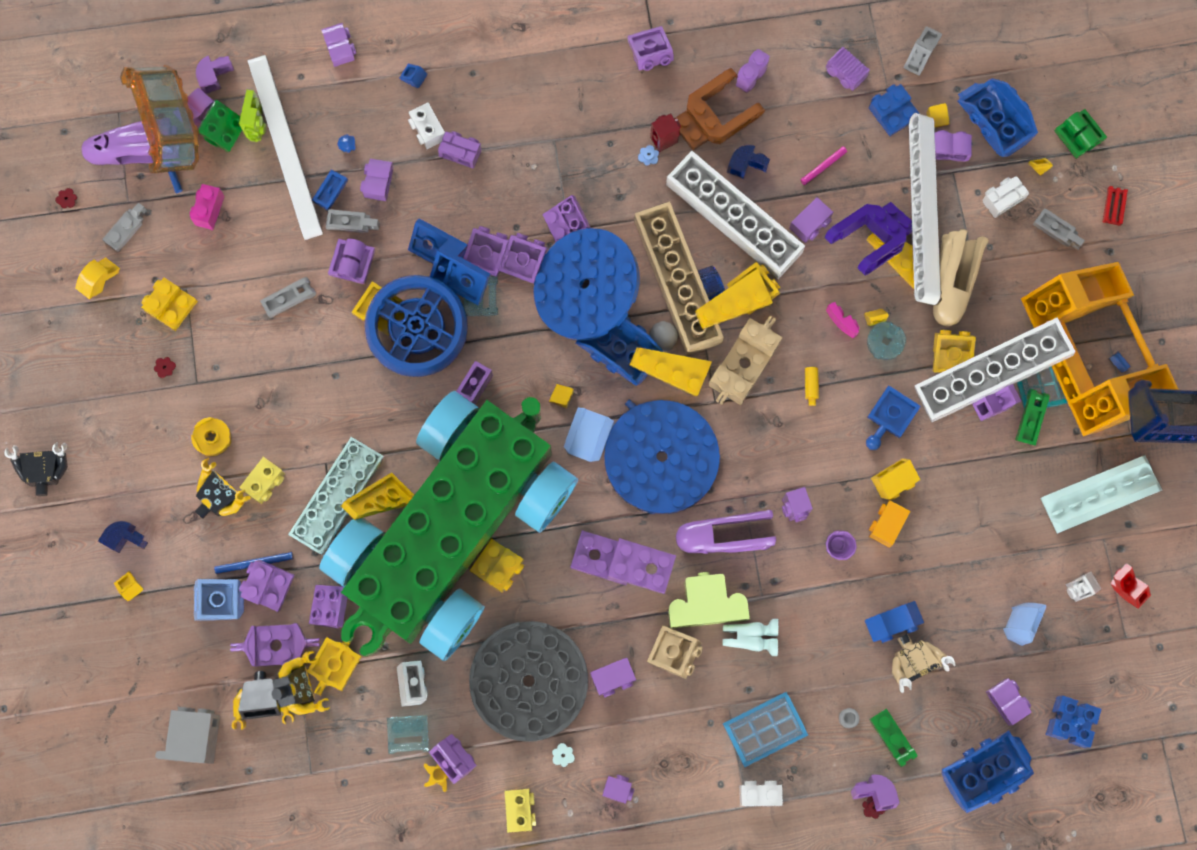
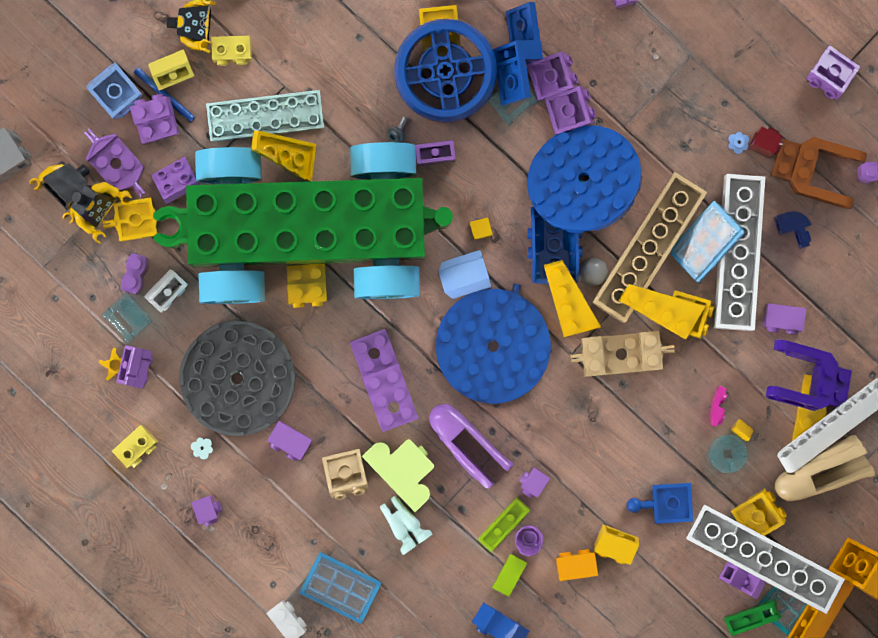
camera: 50 degrees right, 10 degrees up
yellow slope [114,571,143,601] -> none
medium lavender plate [542,195,591,242] -> none
clear blue brick [698,265,725,301] -> none
dark pink bar [801,147,847,185] -> none
yellow cylinder [805,367,819,406] -> none
none -> medium lavender brick [121,253,149,295]
none -> light yellow brick [148,49,194,91]
none -> flat silver plate [387,116,409,143]
none -> lime tile [478,497,531,552]
none -> lime tile [492,553,527,597]
none -> clear piece [670,201,745,283]

